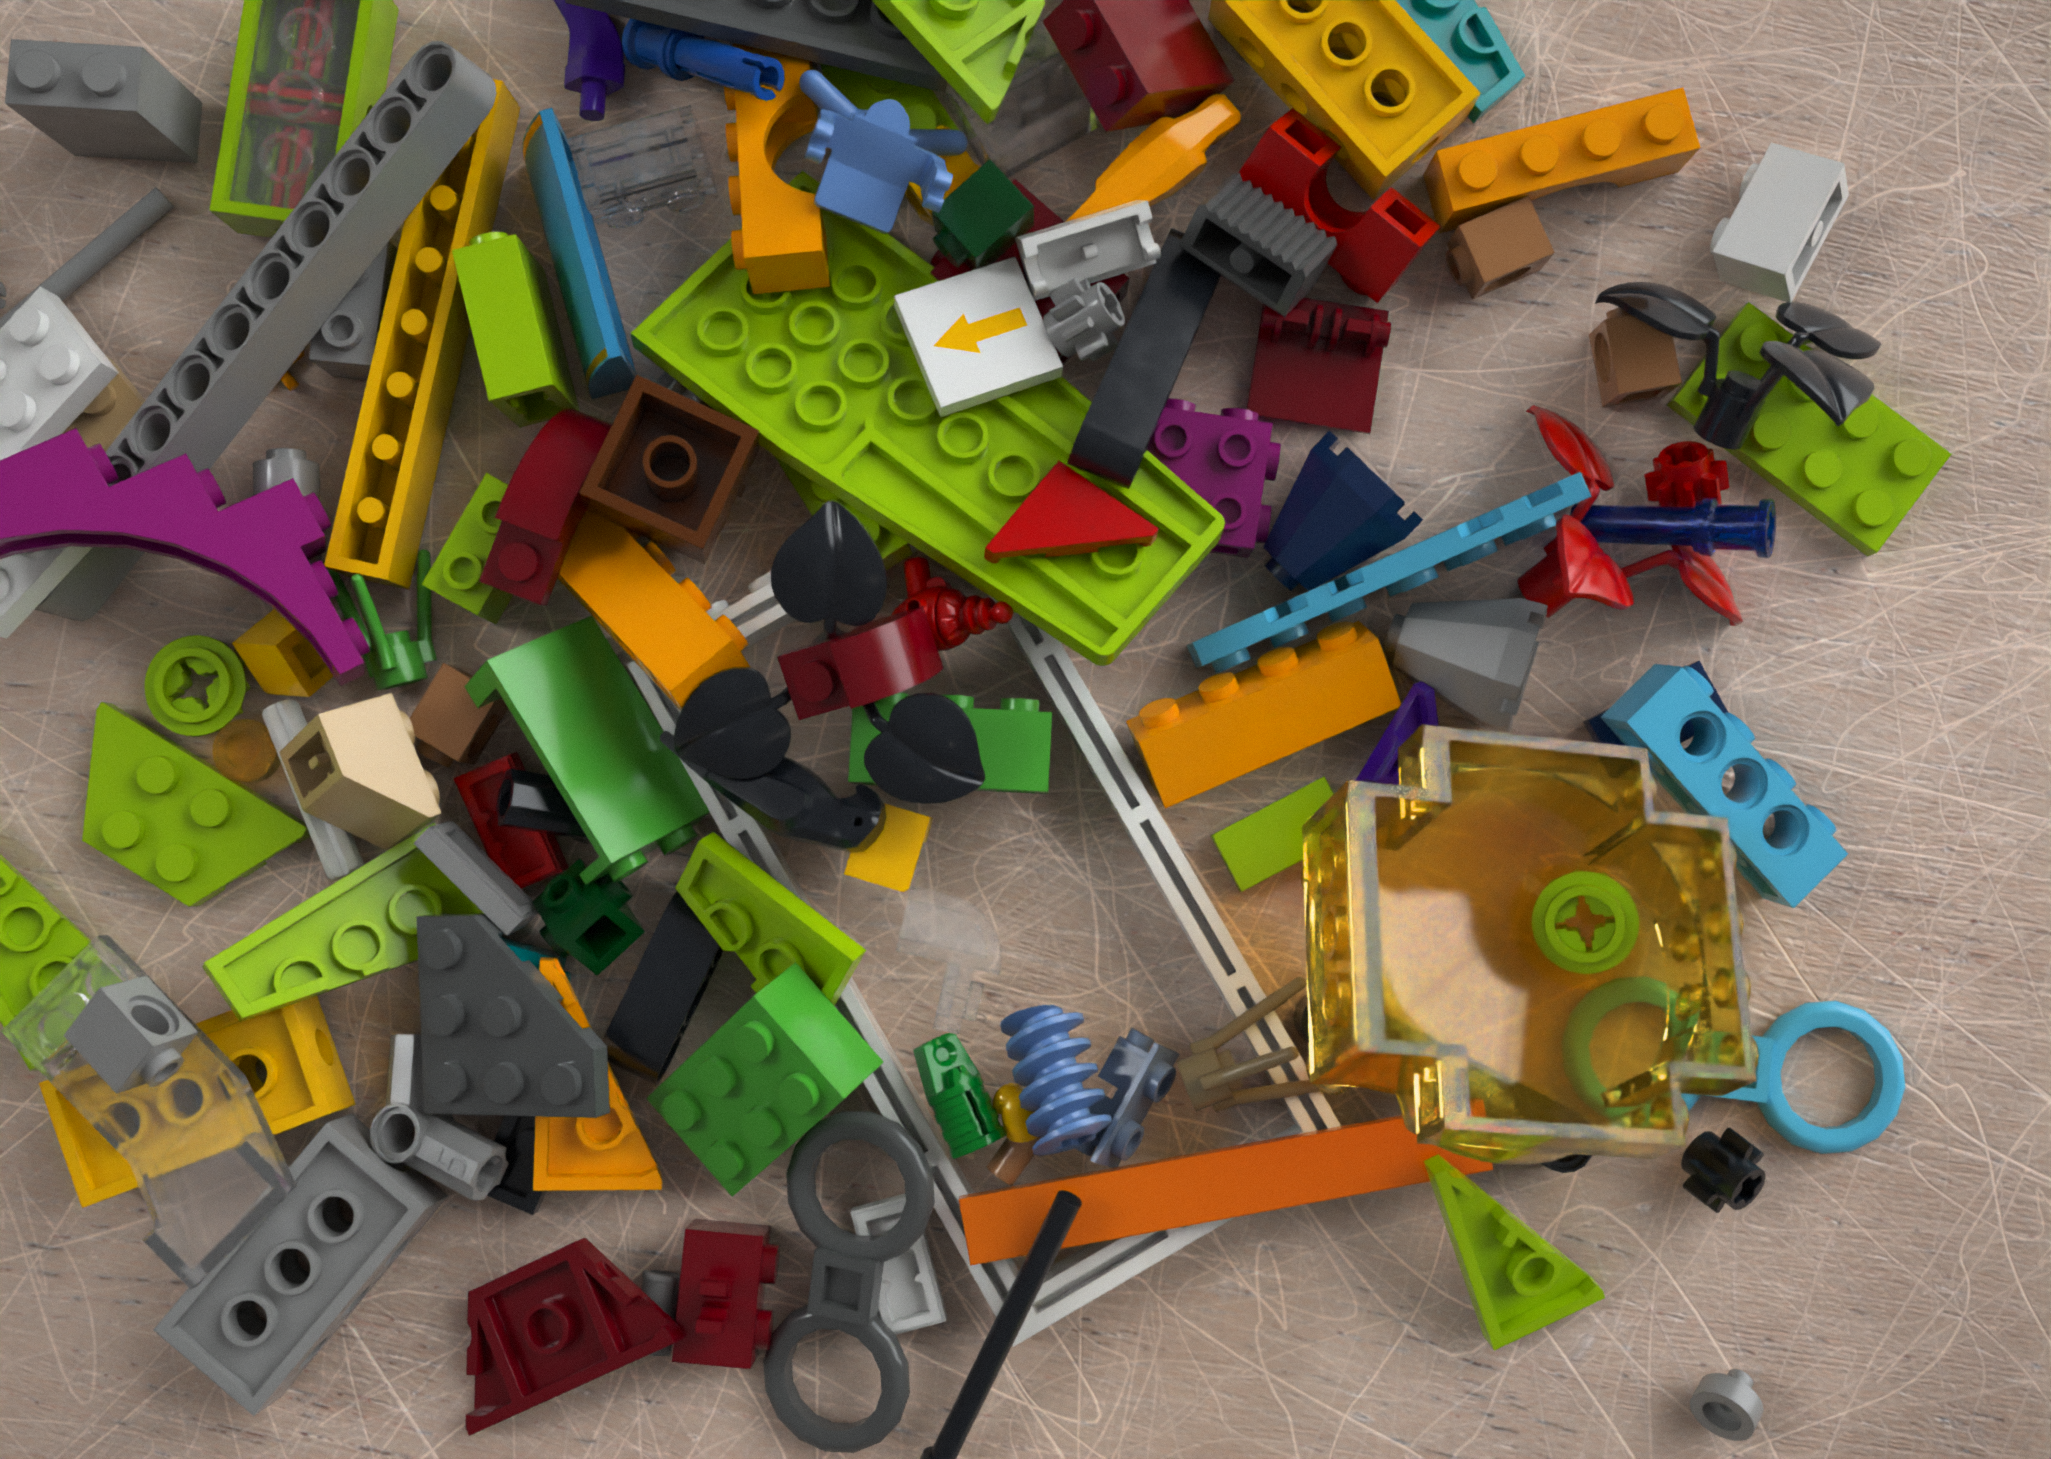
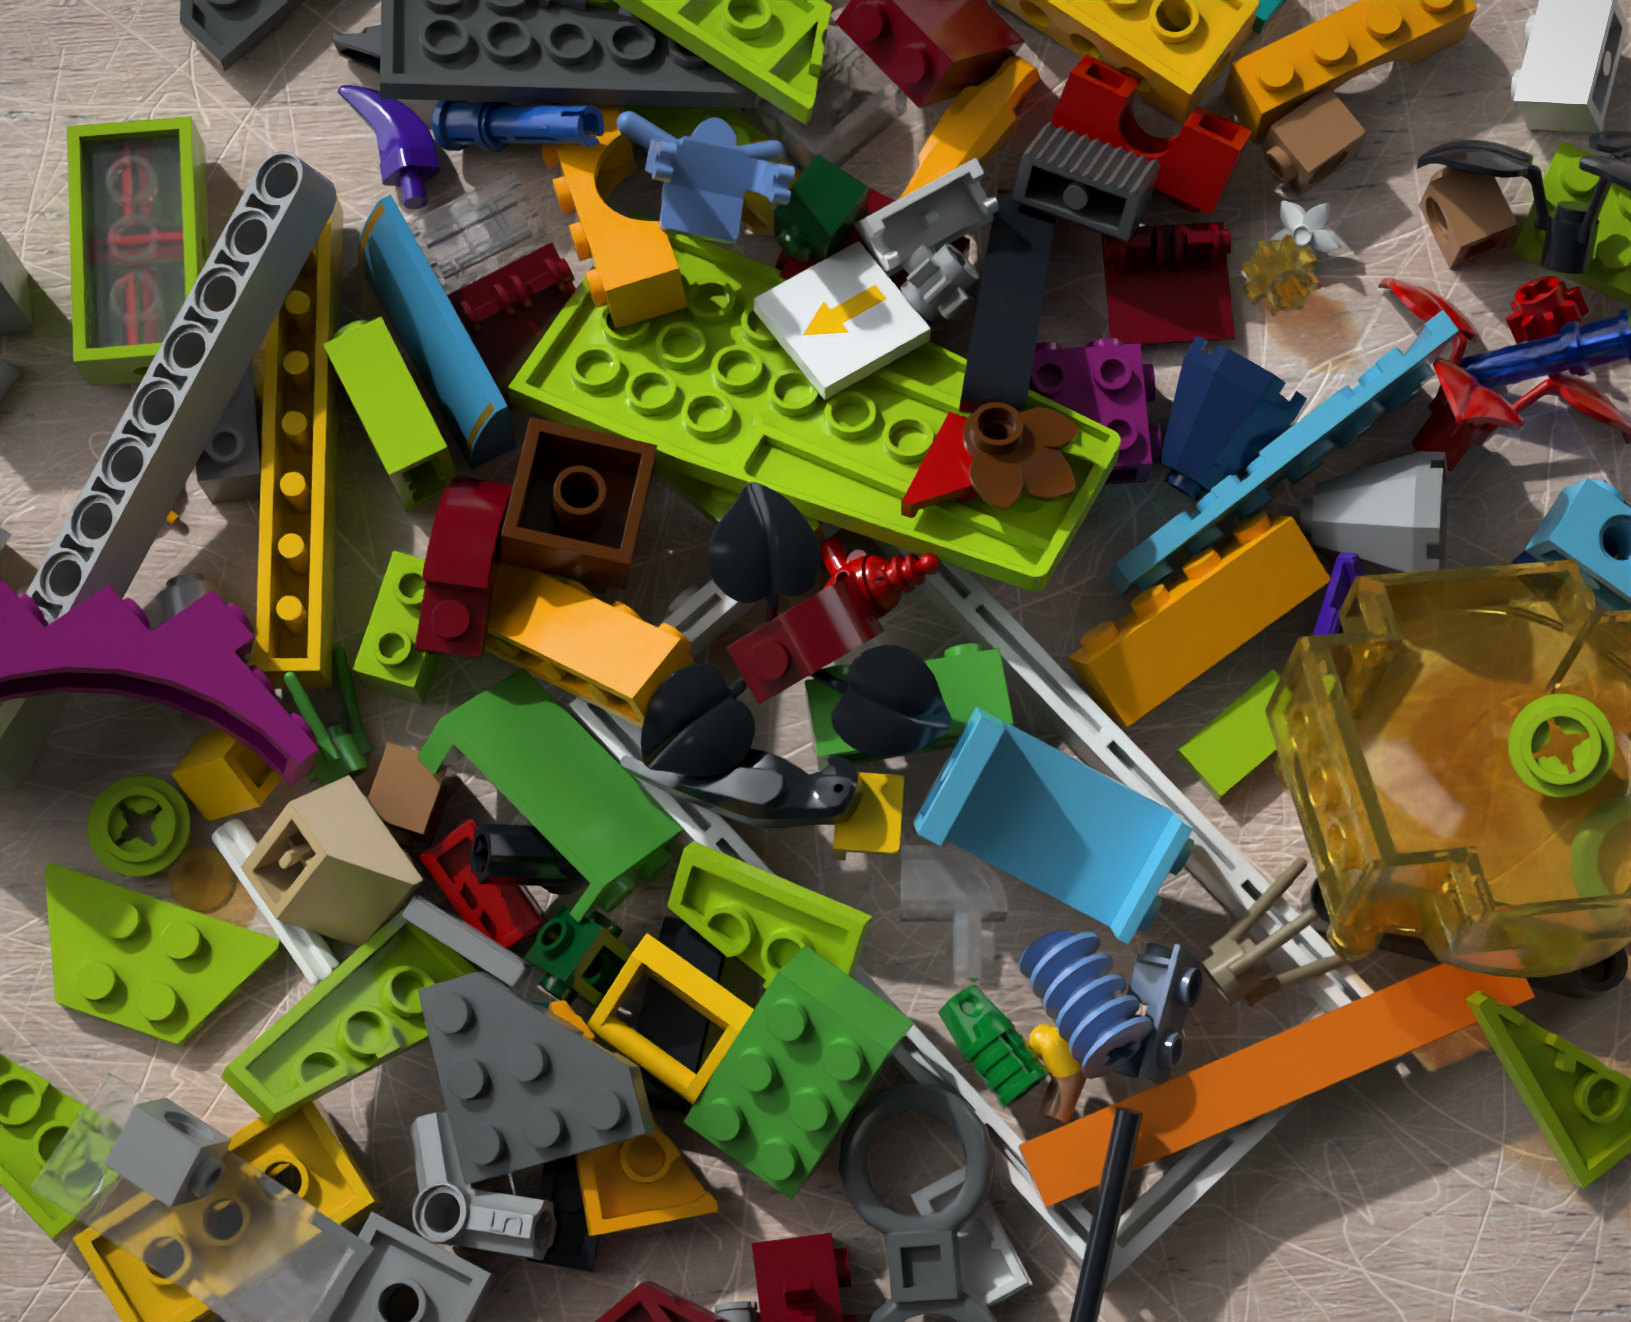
camera: 15 degrees left, 10 degrees down
none -> dark red hinge [447,242,576,405]
none -> yellow tile [587,933,754,1105]
none -> medium azure panel [913,706,1194,945]
none -> reddish brown plate [962,402,1080,512]
none -> clear yellow gear [1241,234,1321,317]
none -> white plant [1267,201,1342,274]

